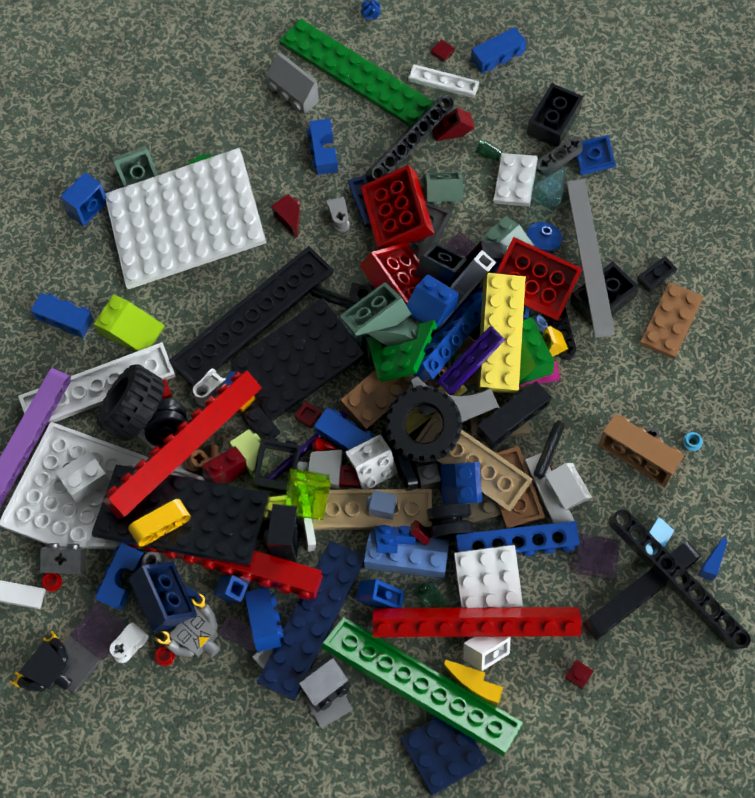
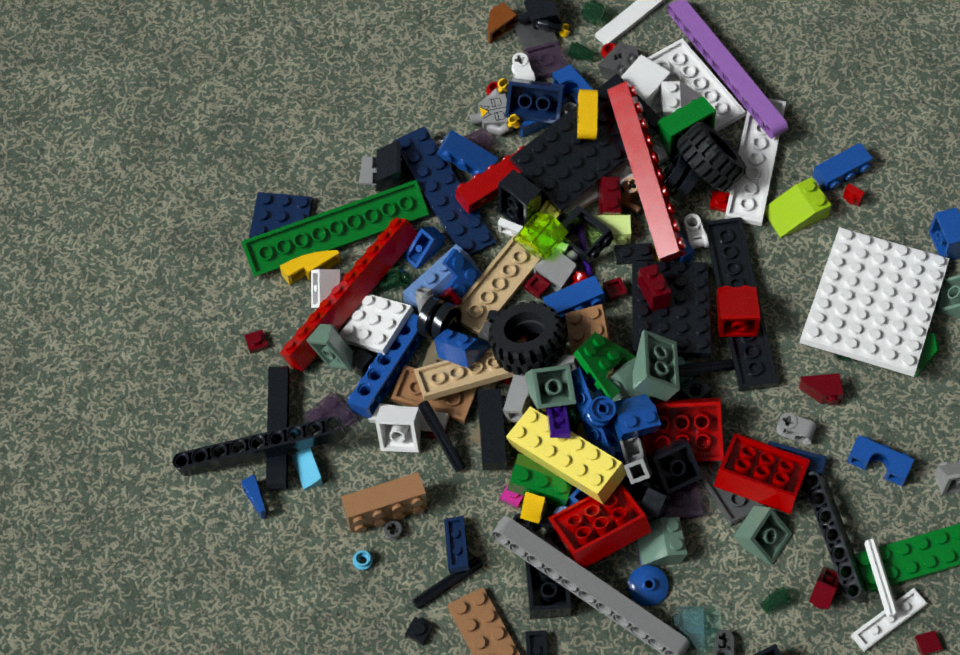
camera: 125 degrees right, 5 degrees down
blue brick [213,575,248,603] -> none
white bracket [346,435,398,489] -> none
sand blue brick [366,490,397,520] -> none
white plate [493,153,538,207] -> none
none -> sand green slope [306,324,353,370]
none -> black piece [352,349,374,377]
none -> black plate [405,617,433,645]
none -> black axle [412,556,483,609]
none -> light grey cone [415,288,434,313]
none -> dark blue plate [444,515,470,573]
none -> dark orange slope [488,2,517,44]
none -> sand green slope [525,364,576,409]
none -> clear green cone [567,42,595,61]
none -> clear green head [581,0,609,26]
none -> blue wheel [585,396,616,428]
none -> white brick [621,55,671,106]
none -> dark red brick [638,264,671,311]
none -> green slope [657,96,716,158]
none -> red slope [716,285,760,337]
none -> red plate [843,183,865,207]
none -> white axle [864,539,898,617]

